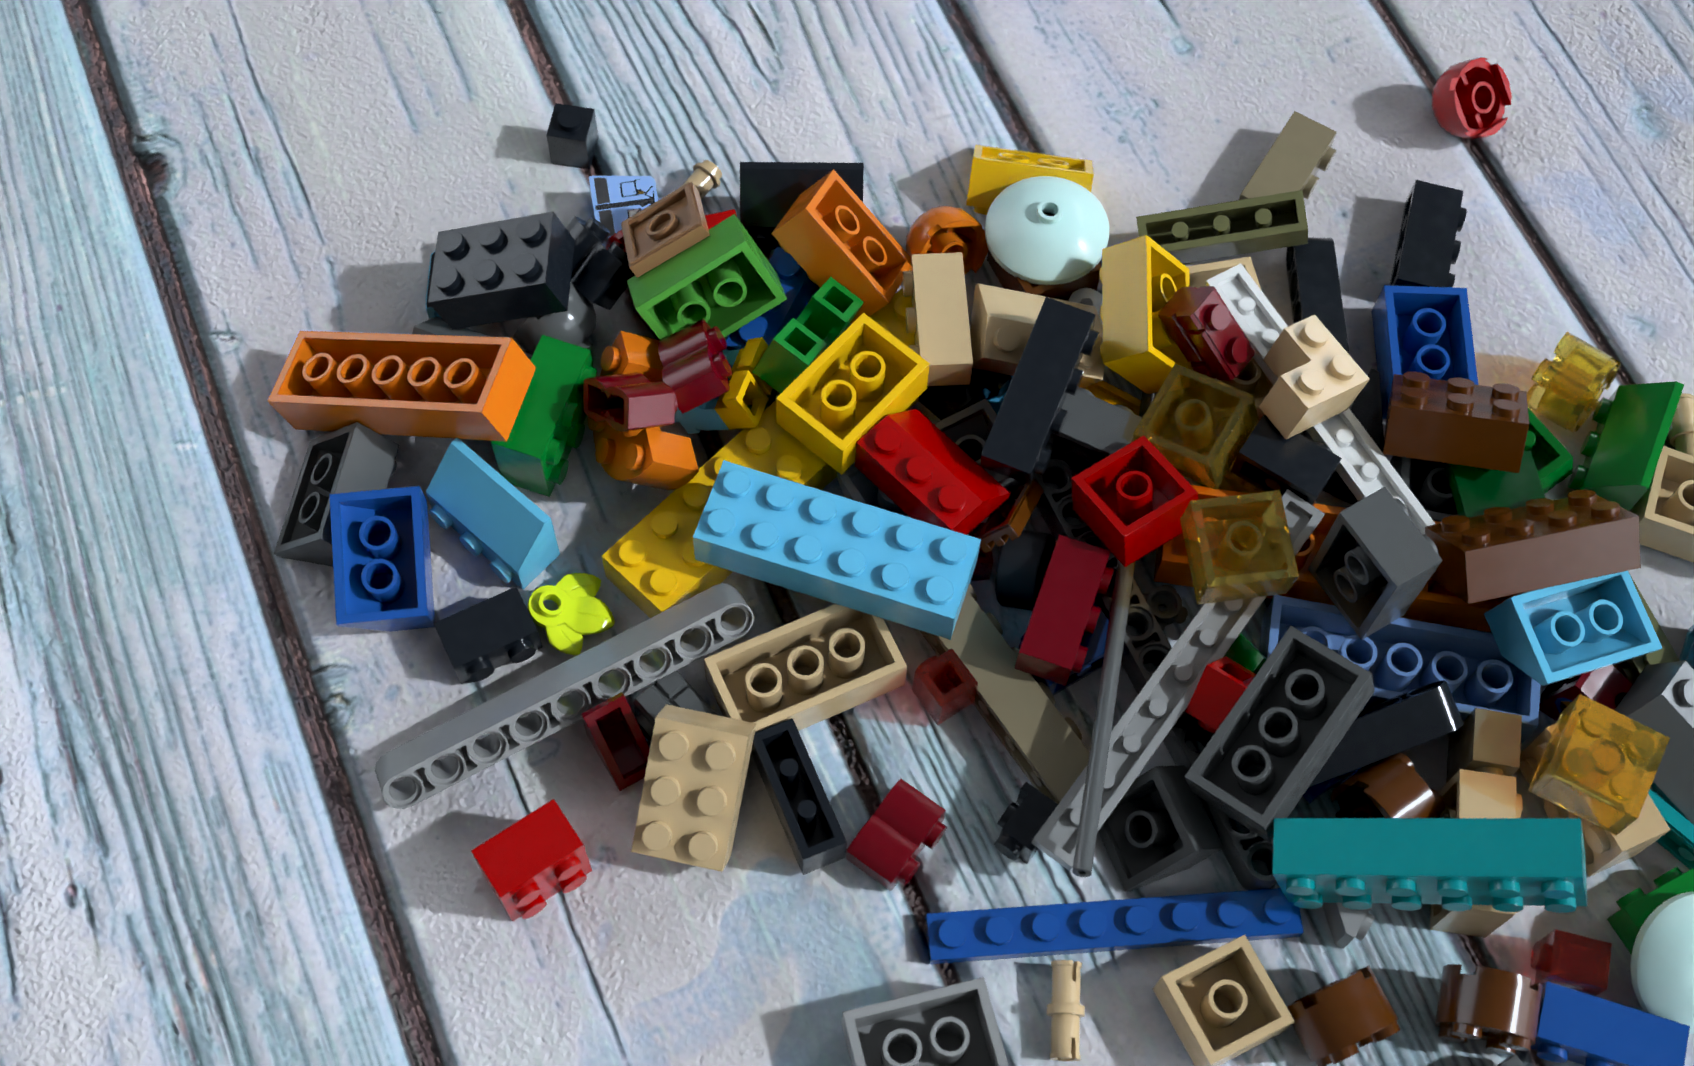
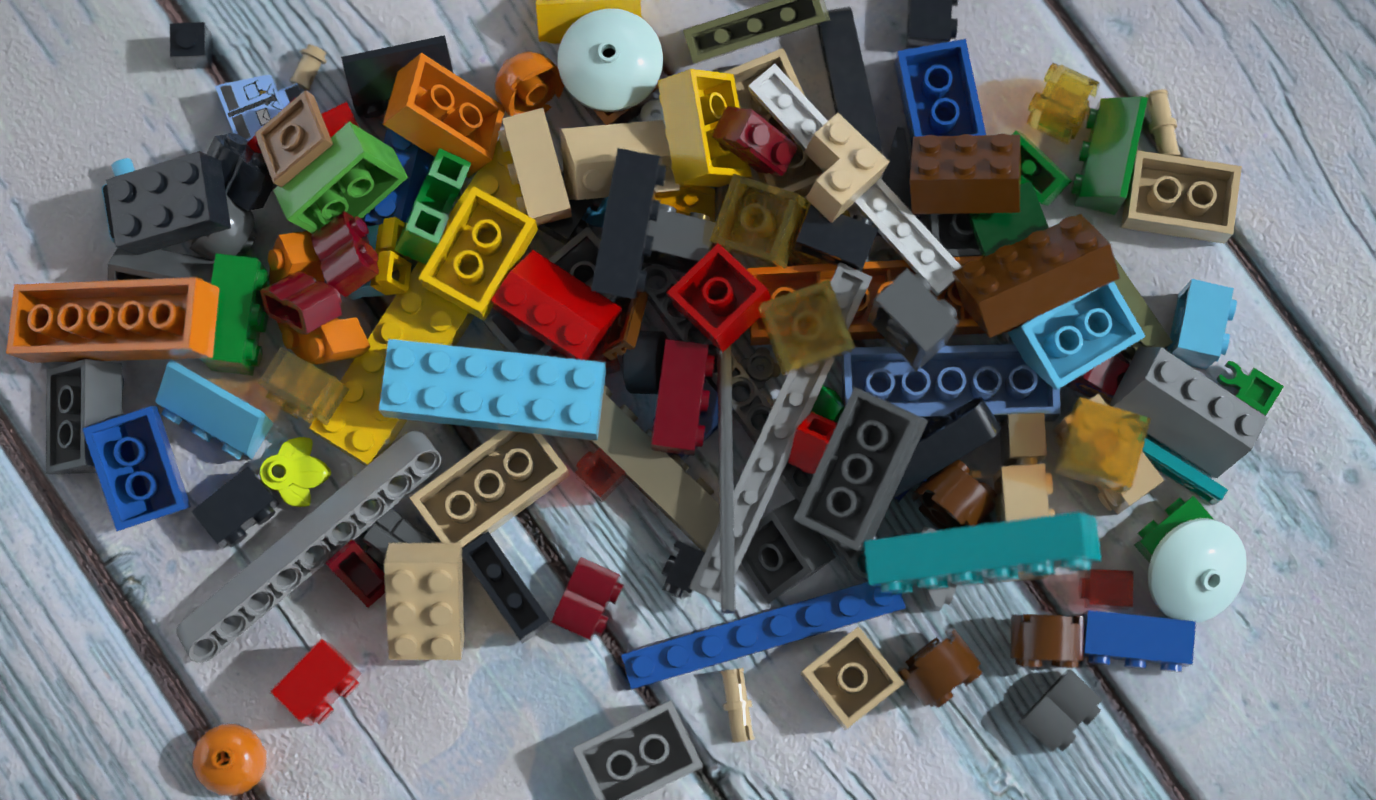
camera: 10 degrees left, 15 degrees up
none -> orange cylinder [193,724,267,796]
none -> clear yellow brick [258,347,349,425]

